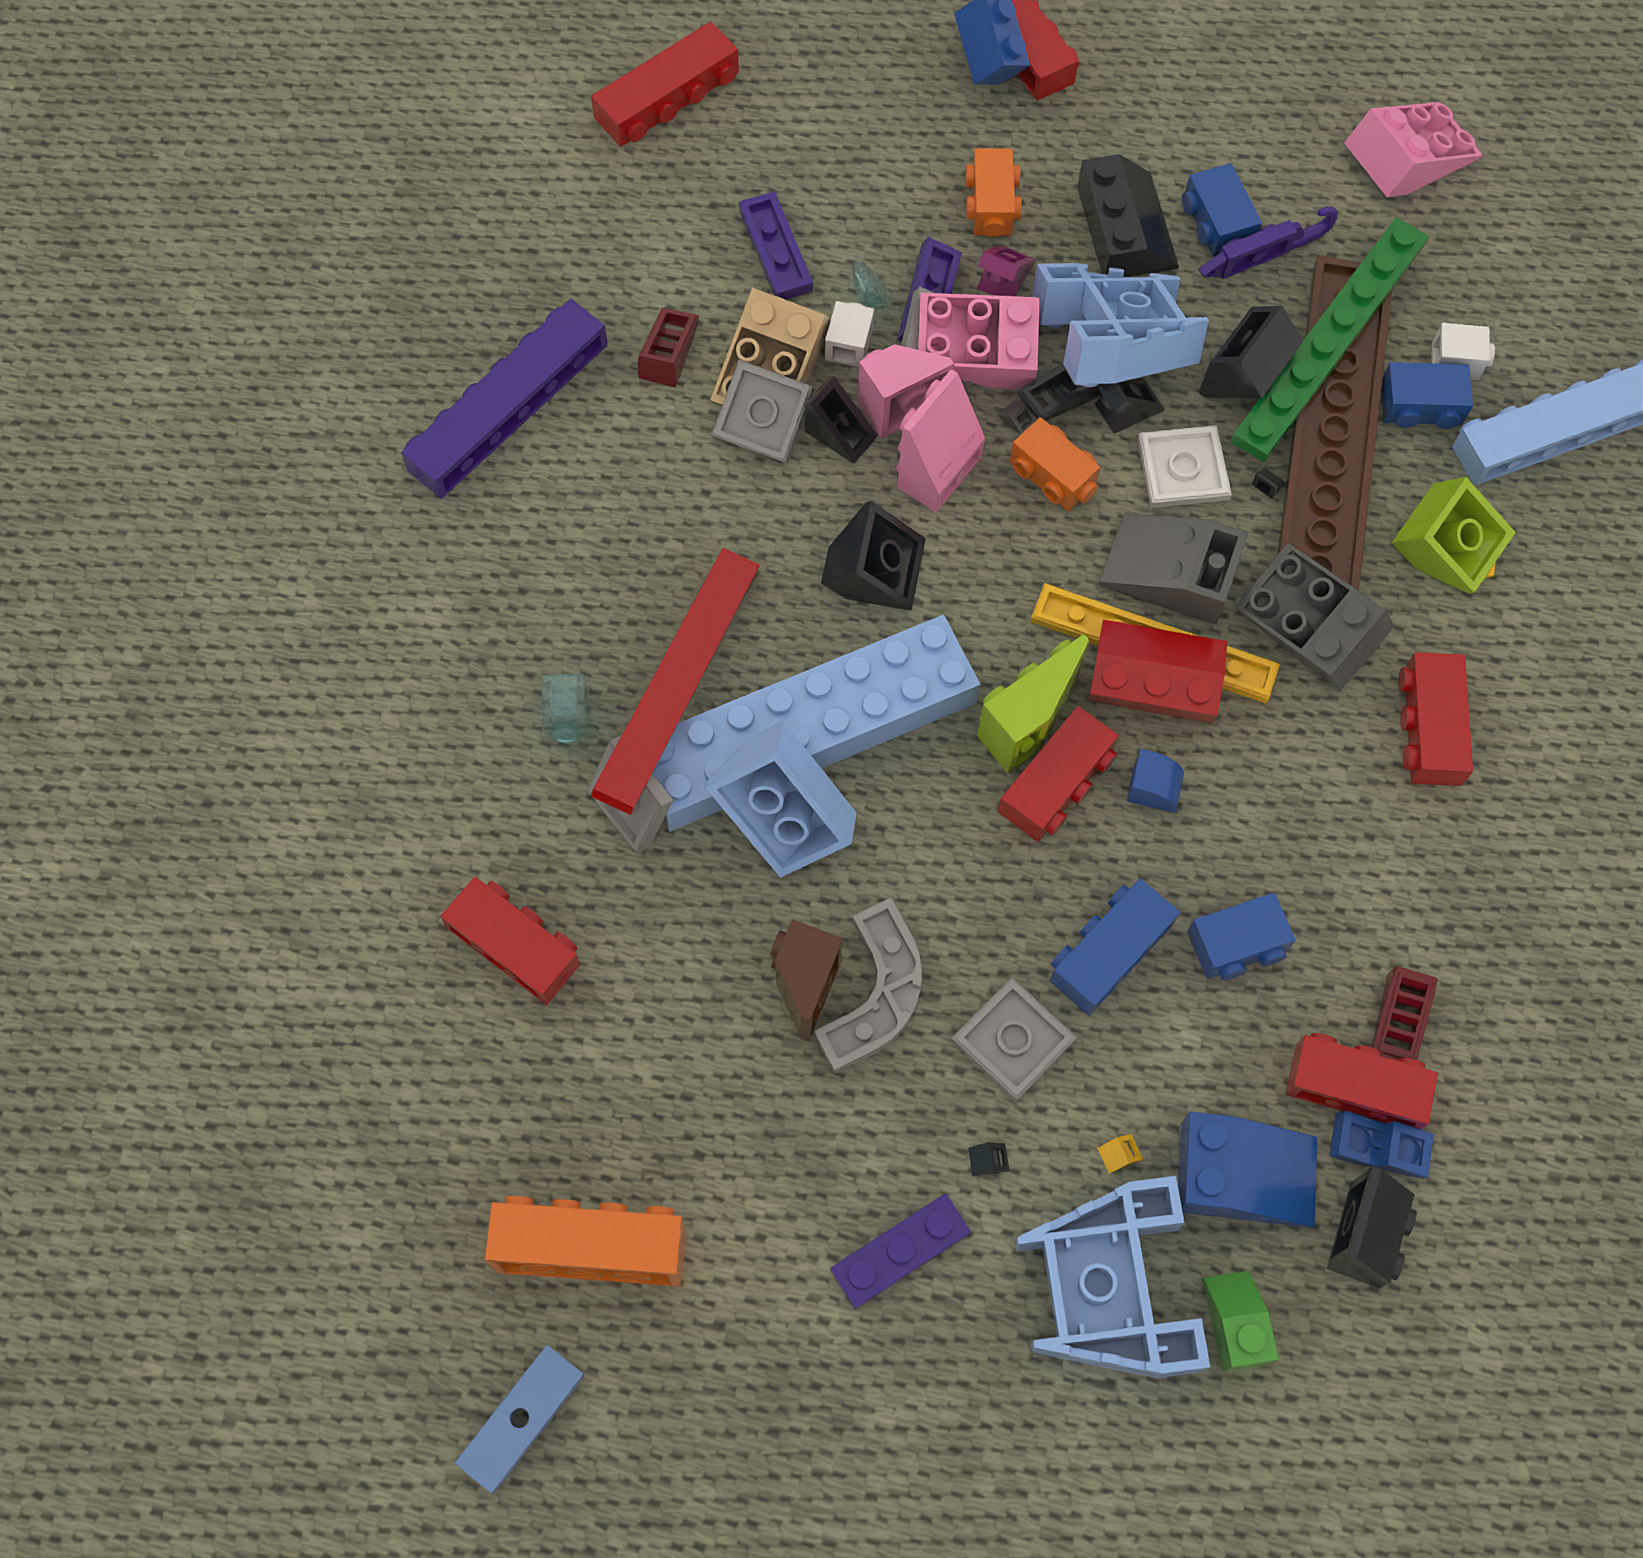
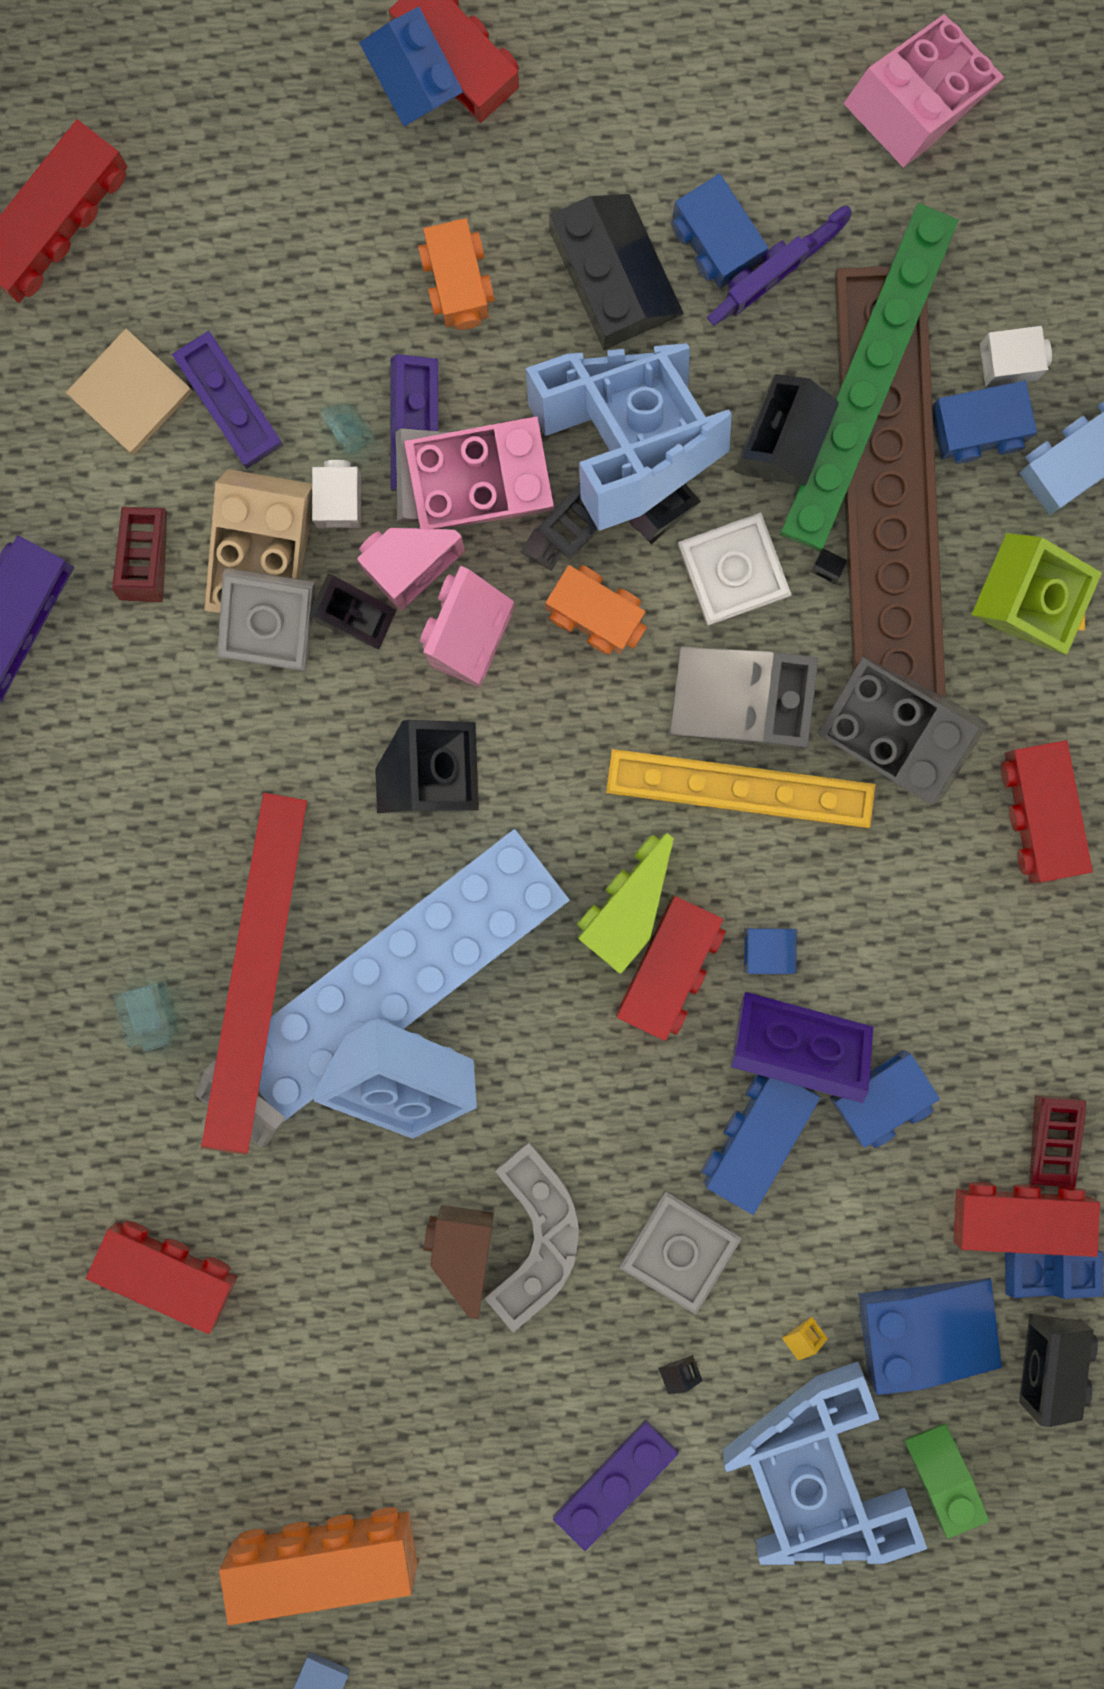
camera: 15 degrees left, 20 degrees up
magenta slope [977,244,1036,296] -> none
red slope [1088,619,1227,723] -> none
none -> tan tile [65,329,193,455]
none -> dark purple plate [731,992,874,1103]

